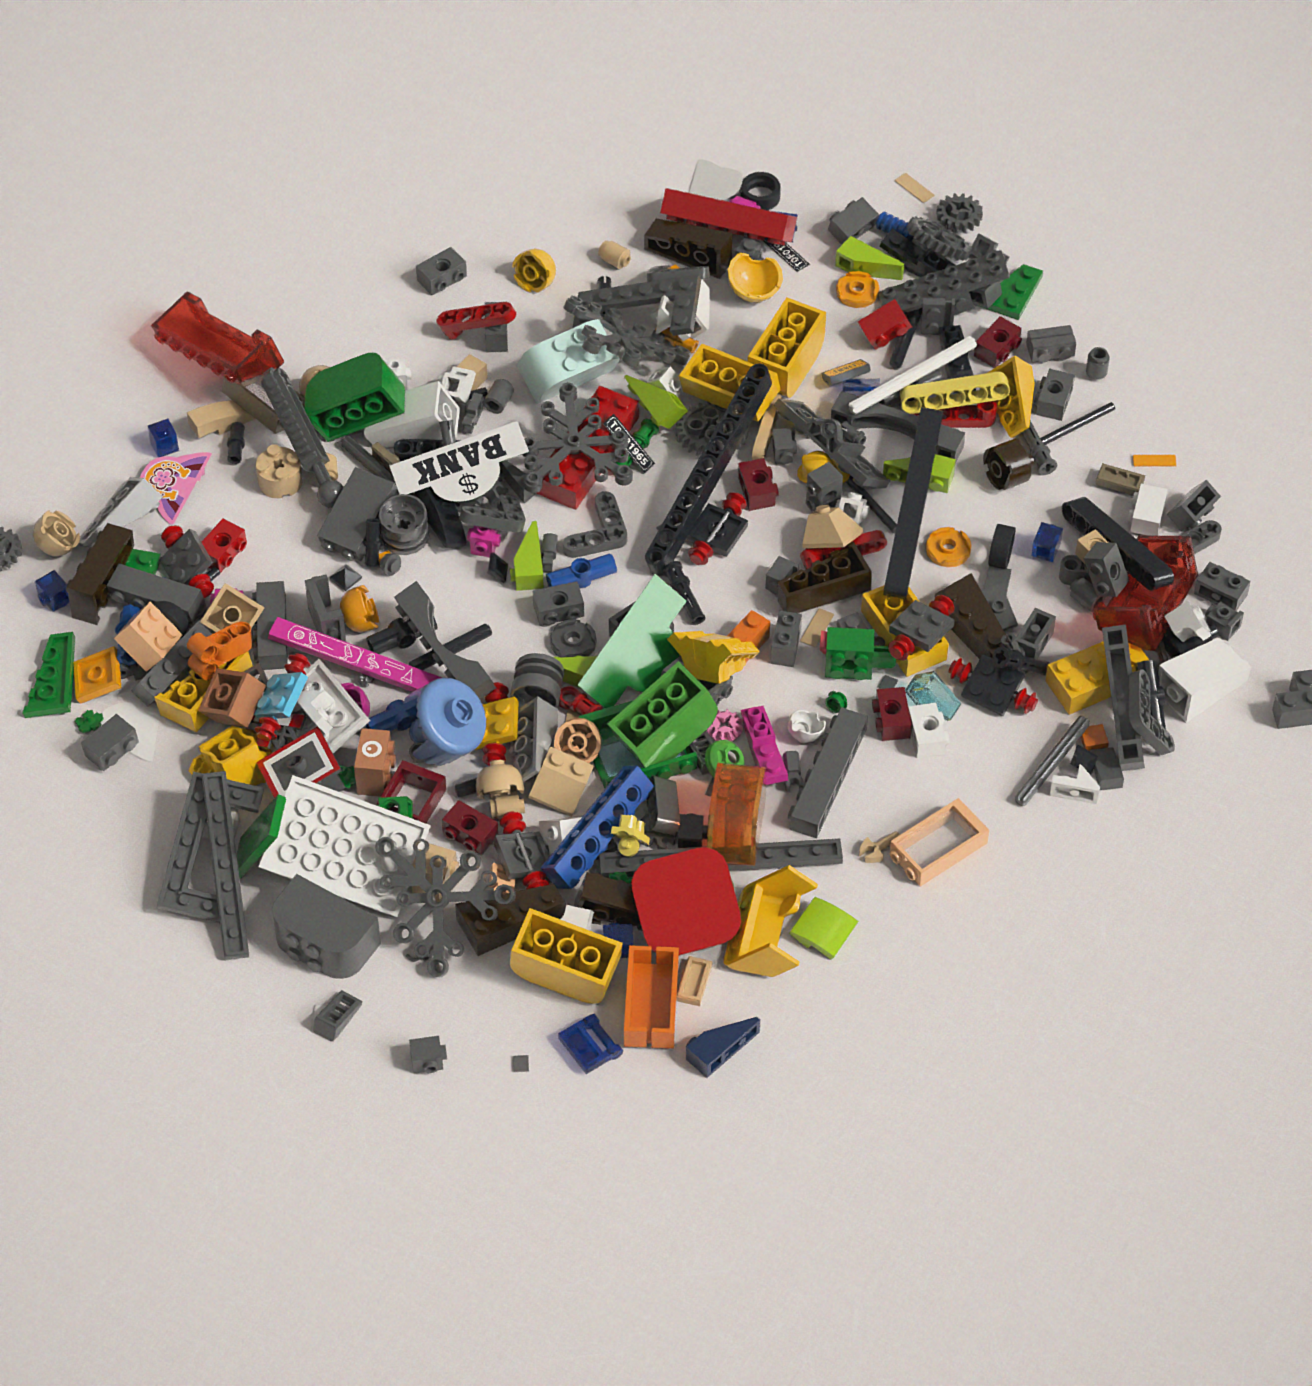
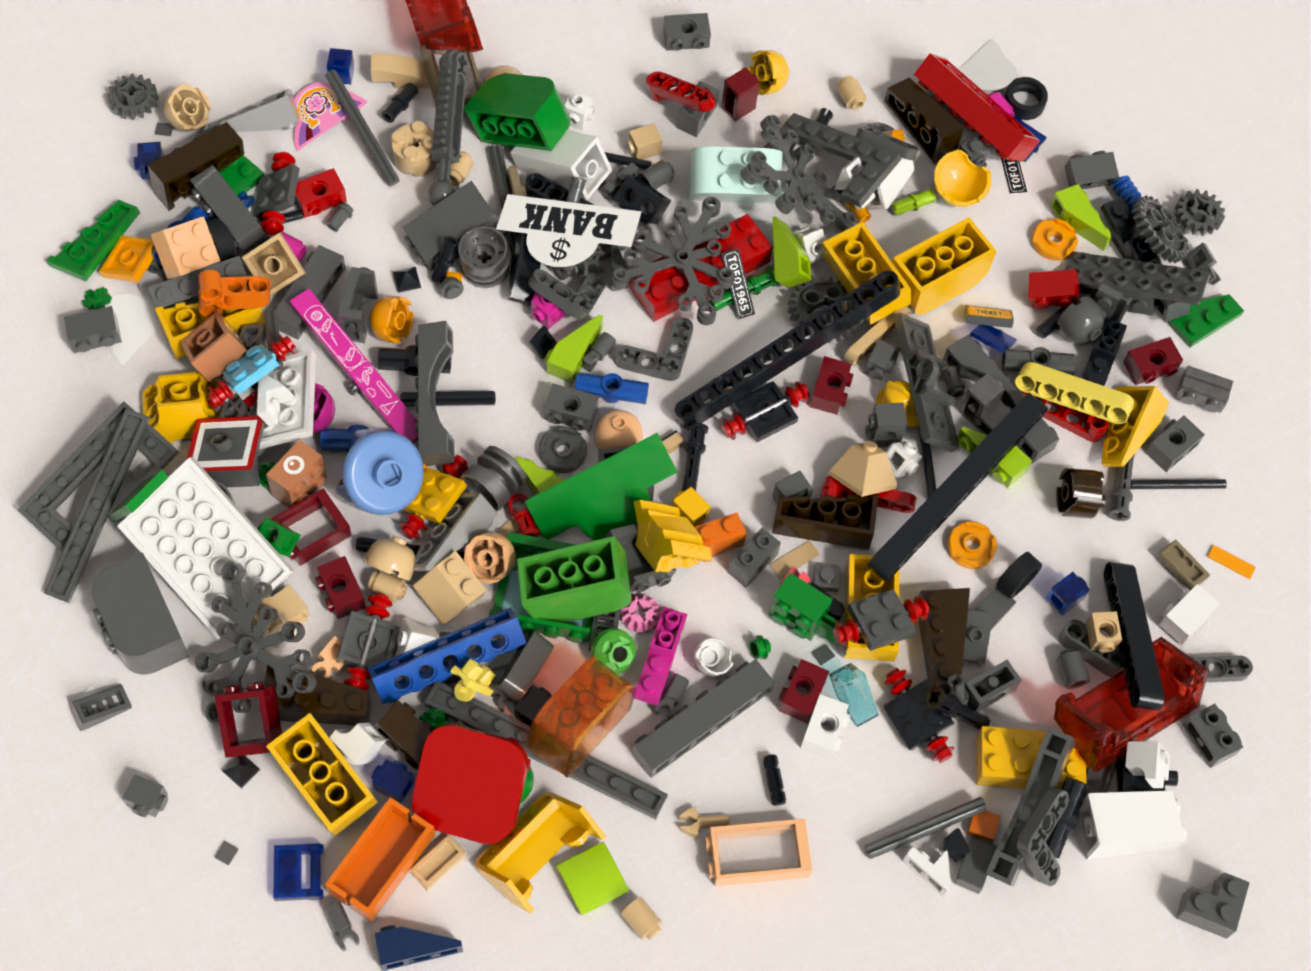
camera: 25 degrees right, 10 degrees up
white brick [438,366,476,404] -> none
white axle [848,336,977,415] -> none
tan sticker [895,173,935,203] -> none
dark grey brick [1084,542,1129,597] -> none
dark grey brick [1086,347,1110,379] -> none
dark grey brick [1167,479,1221,531] -> none
dark grey brick [1205,602,1244,641] -> none
none -> dark grey window [155,122,173,136]
none -> dark red window [214,682,282,758]
none -> black slope [222,756,260,789]
none -> dark grey axle [264,310,283,371]
none -> dark grey bar [324,901,360,952]
none -> dark grey axle [325,69,399,186]
none -> dark grey pin [325,202,354,232]
none -> light nougat cylinder [594,410,643,450]
none -> black brick [614,175,672,225]
none -> tan brick [621,897,662,940]
none -> yellow brick [672,487,711,527]
none -> dark red brick [721,67,760,122]
none -> black axle [763,754,786,806]
none -> lime axle [891,189,936,216]
none -> flat silver brick [959,373,1012,435]
none -> dark grey cylinder [1057,296,1104,343]

